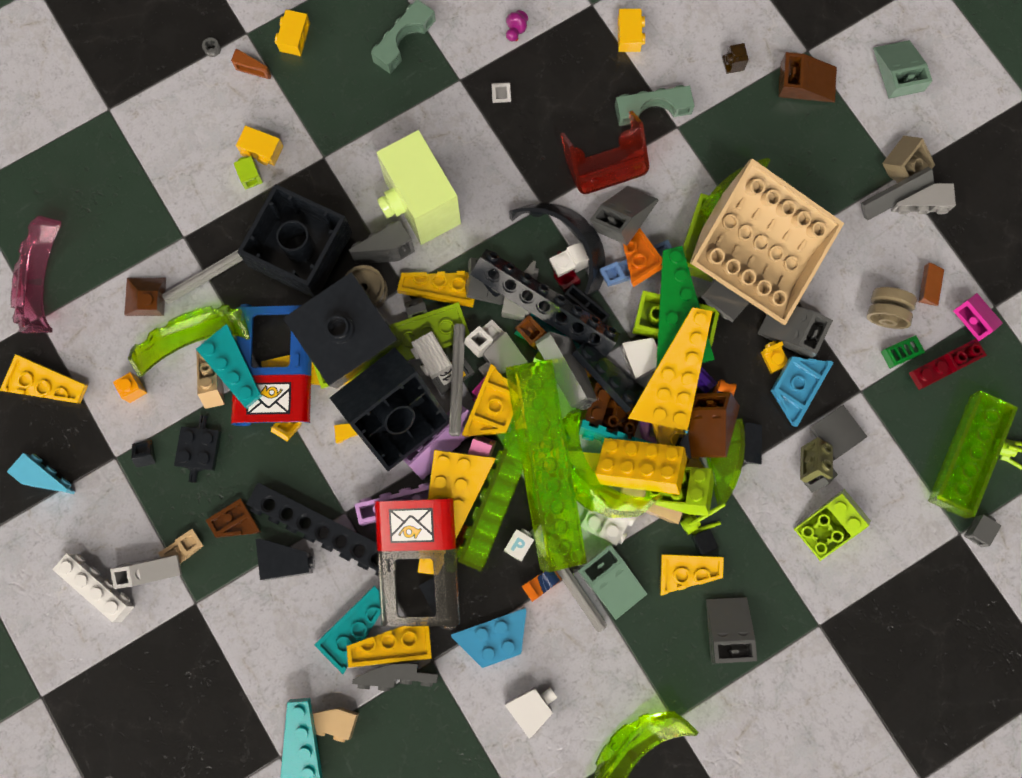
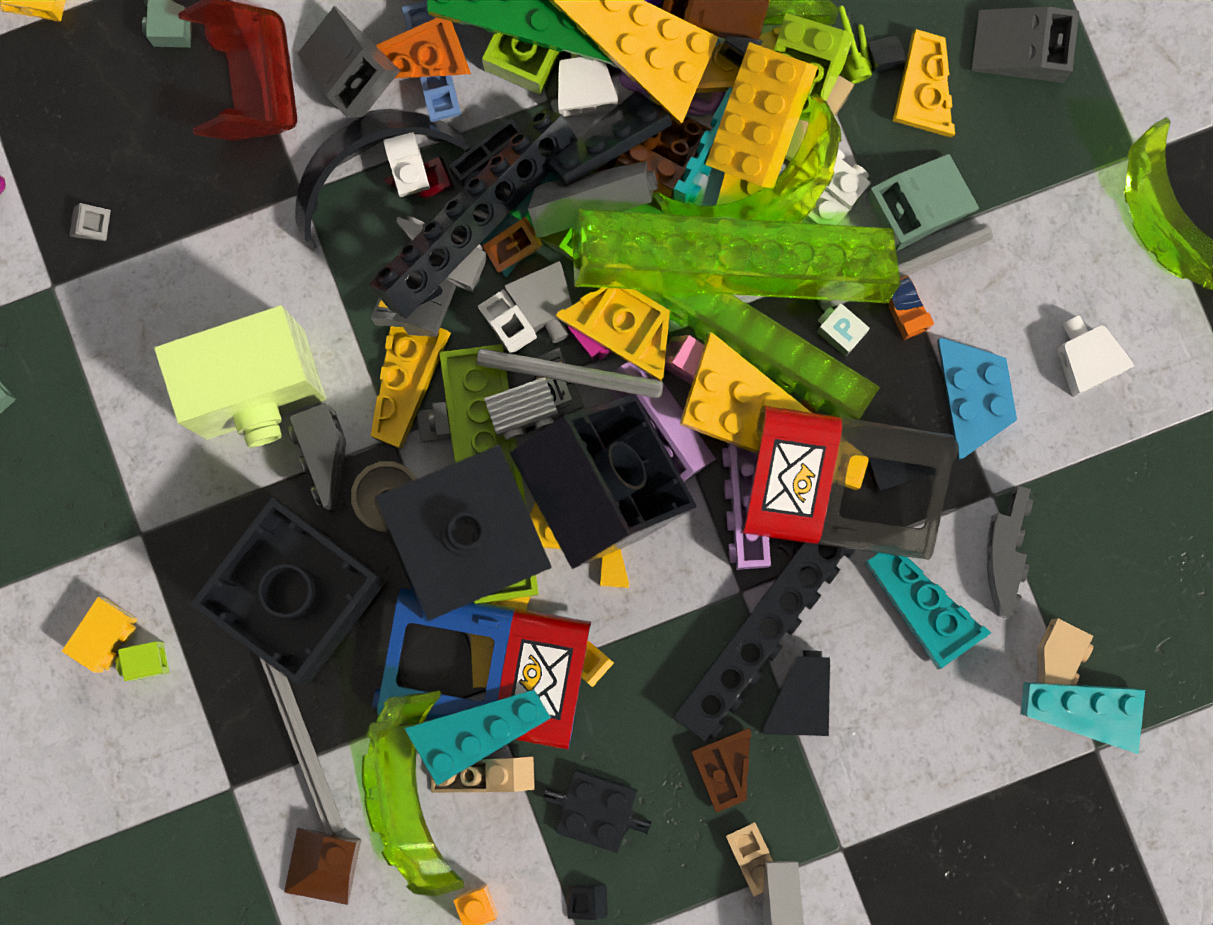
camera: 75 degrees left, 5 degrees up
yellow wing [347,617,432,668] -> none

